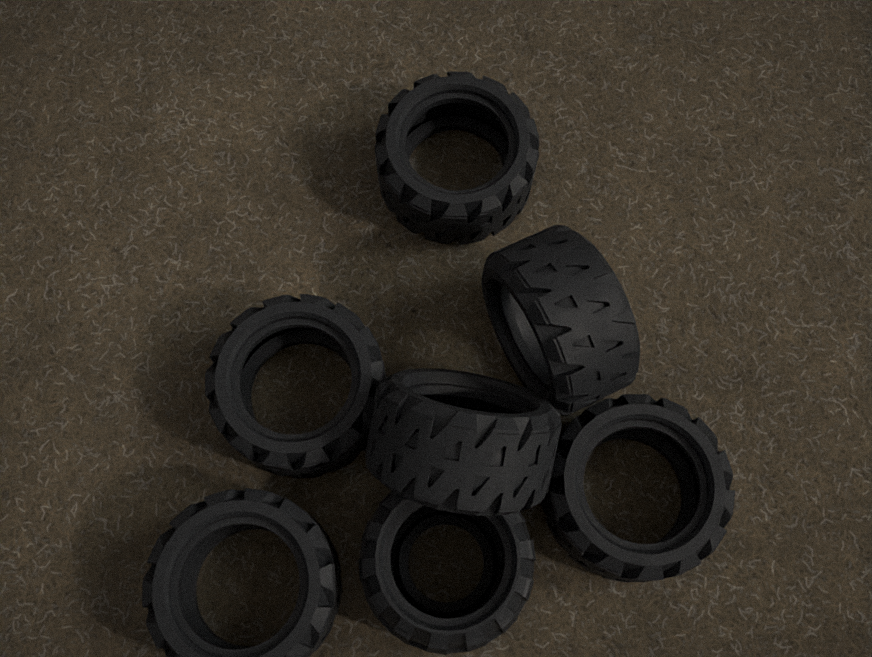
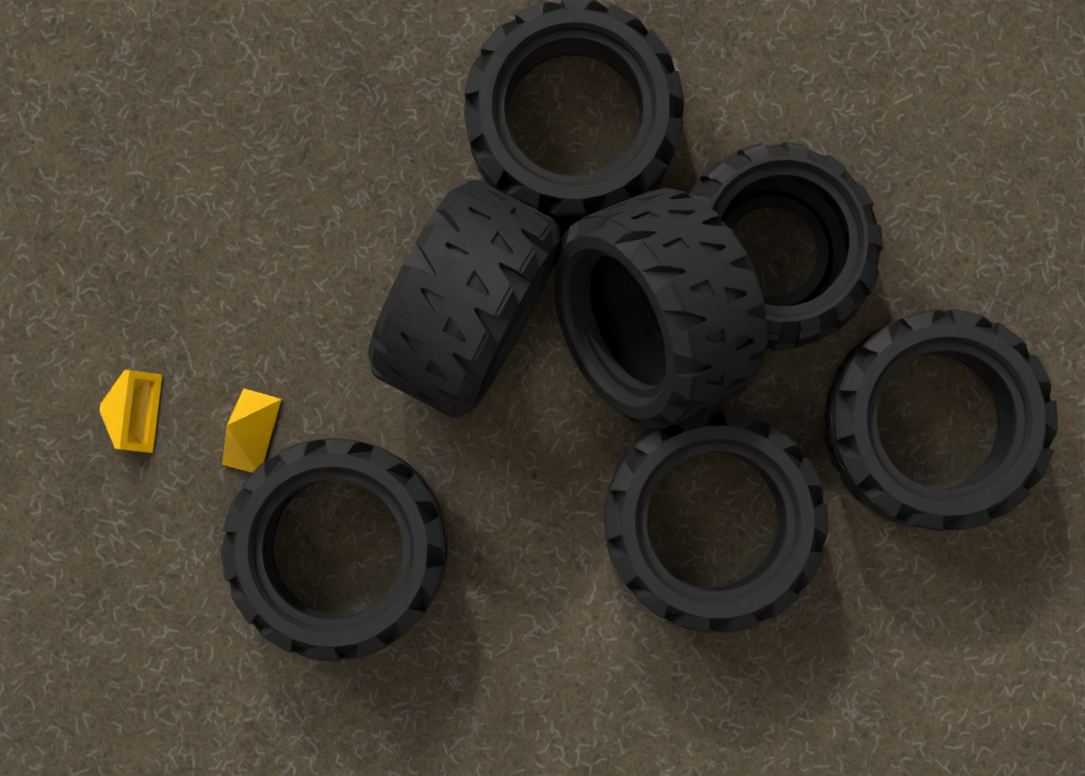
camera: 125 degrees left, 15 degrees up
none -> yellow slope [100,370,162,453]
none -> yellow slope [222,389,282,473]

